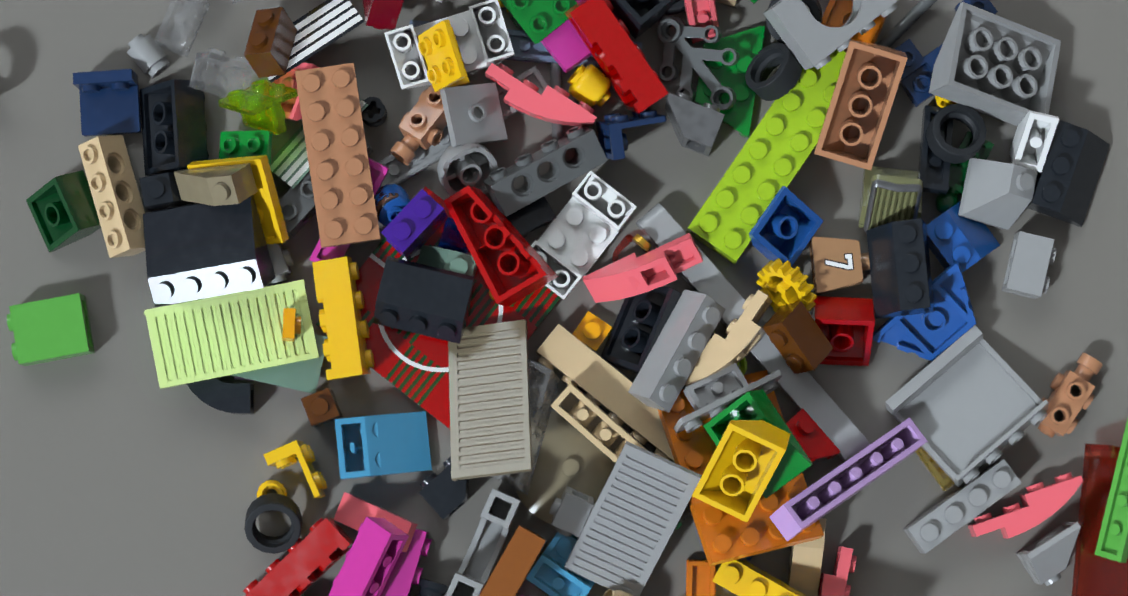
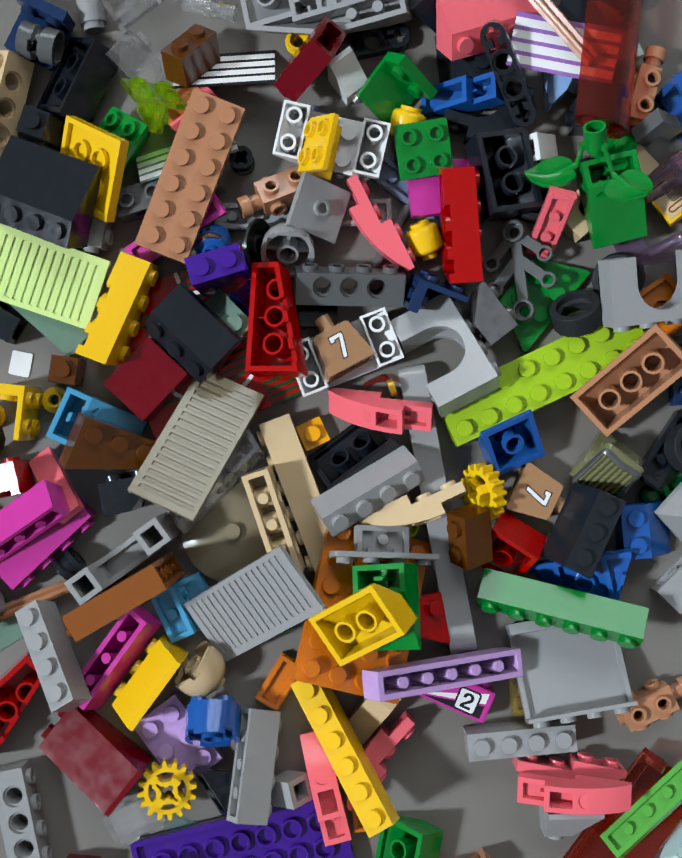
camera: 30 degrees right, 5 degrees up
dark tan slope [174,163,258,206] -> none
light orange plate [282,308,301,341] -> none
light grey brick [549,486,594,537] -> none
none -> white sticker [8,350,33,378]
none -> dark grey wheel [15,20,65,66]
none -> yellow plate [42,387,66,413]
none -> reddish brown wedge [59,412,157,469]
none -> dark red brick [103,336,191,422]
none -> pearl dark grey dish [242,218,270,271]
none -> medium nougat torso [312,314,375,384]
none -> light grey arch [390,293,501,418]
none -> slope [419,682,496,723]
none -> brick [477,568,649,649]
none -> coral slope [517,772,632,815]

